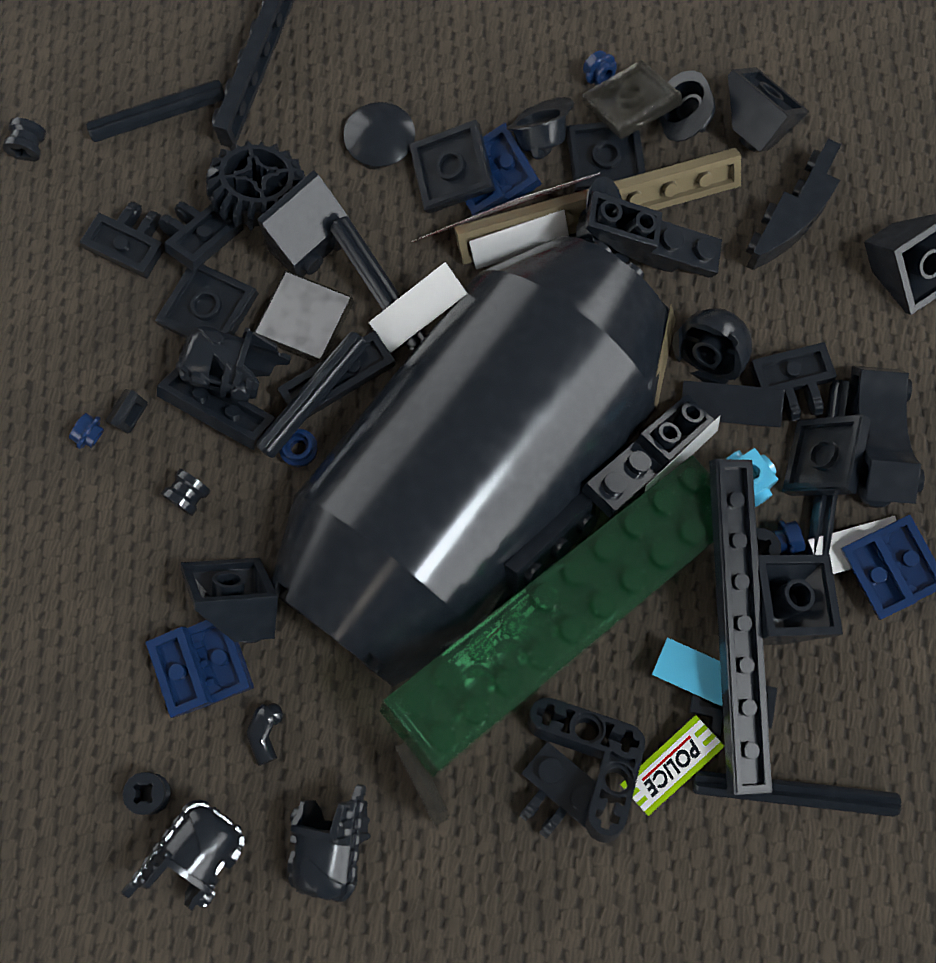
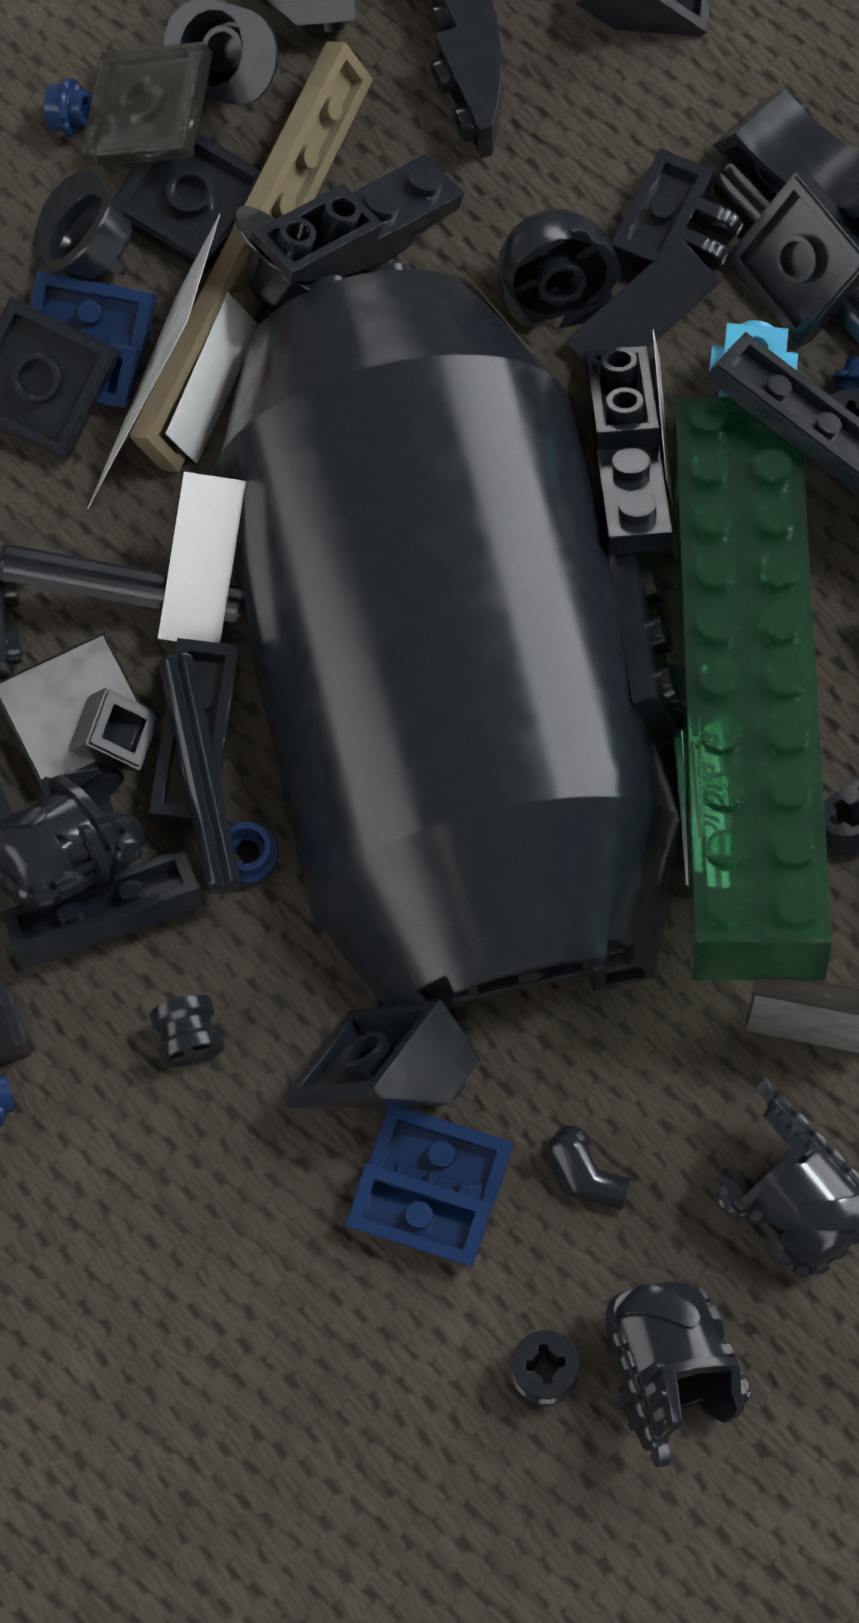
camera: 50 degrees left, 5 degrees down
none -> black slope [69,688,161,772]

